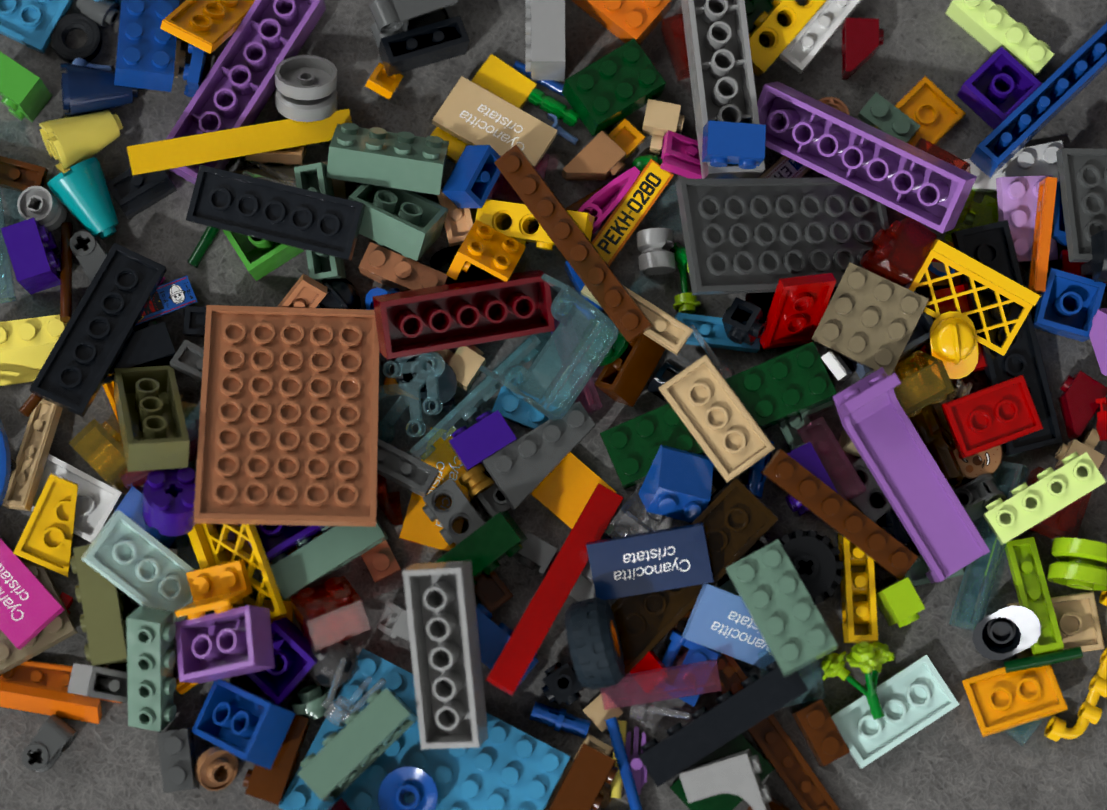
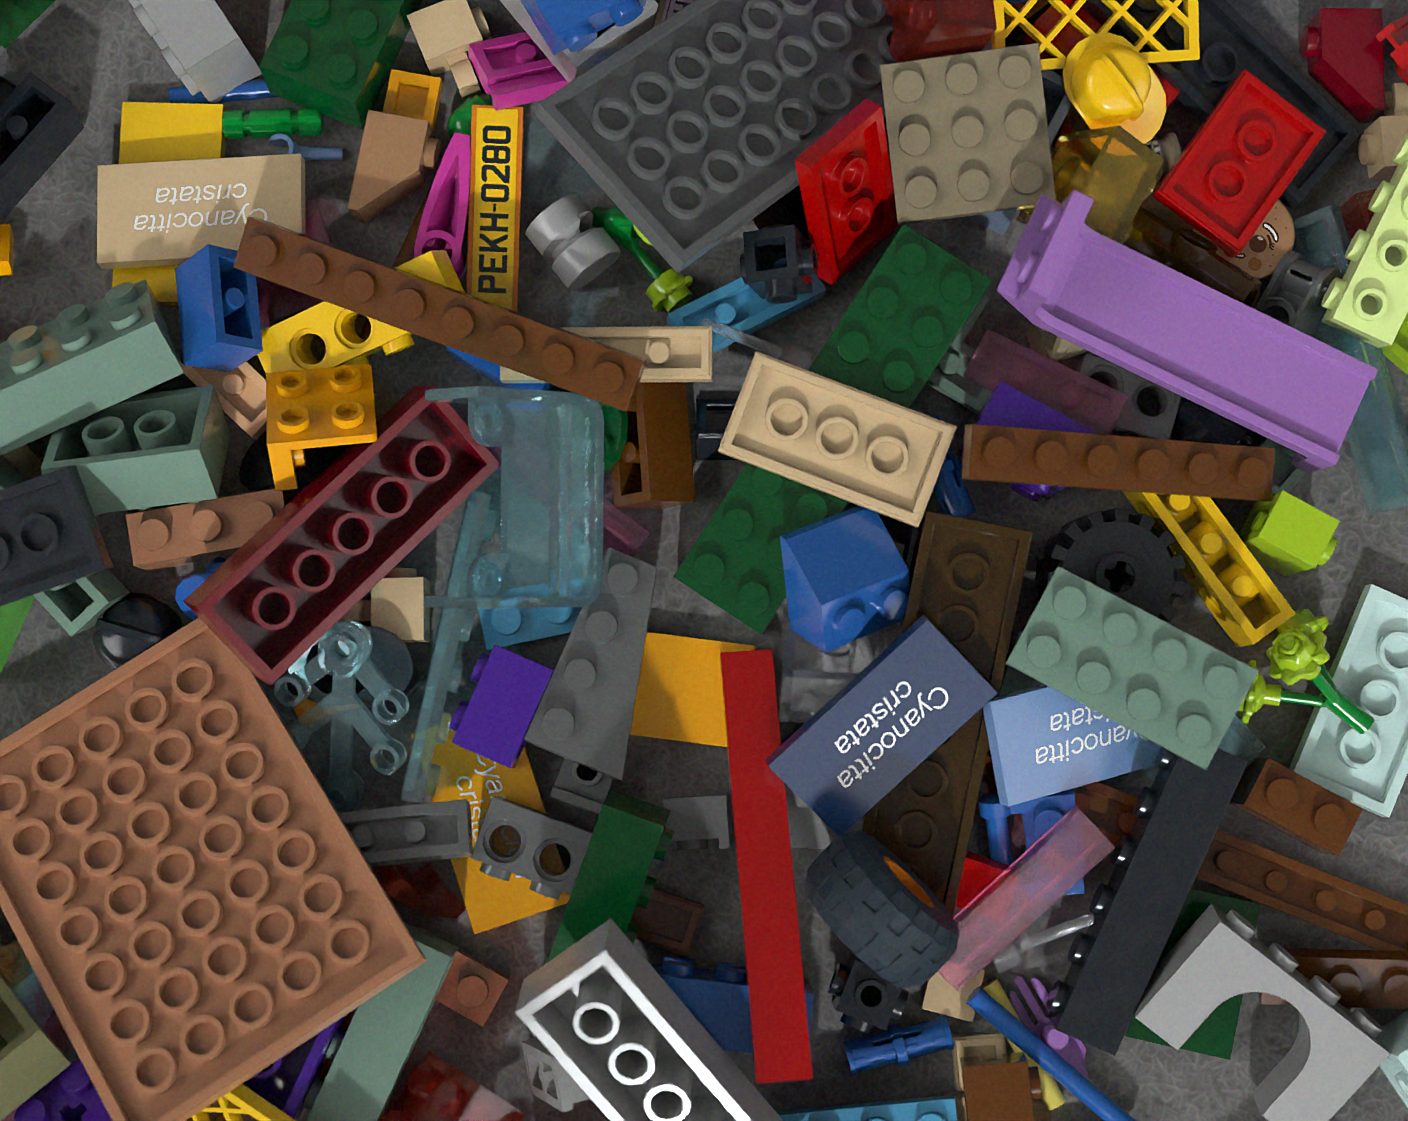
camera: 30 degrees left, 5 degrees up
nougat plate [277,273,328,308] -> none
pearl gold wheel [458,463,495,499] -> none
white tile [821,352,852,381] -> none

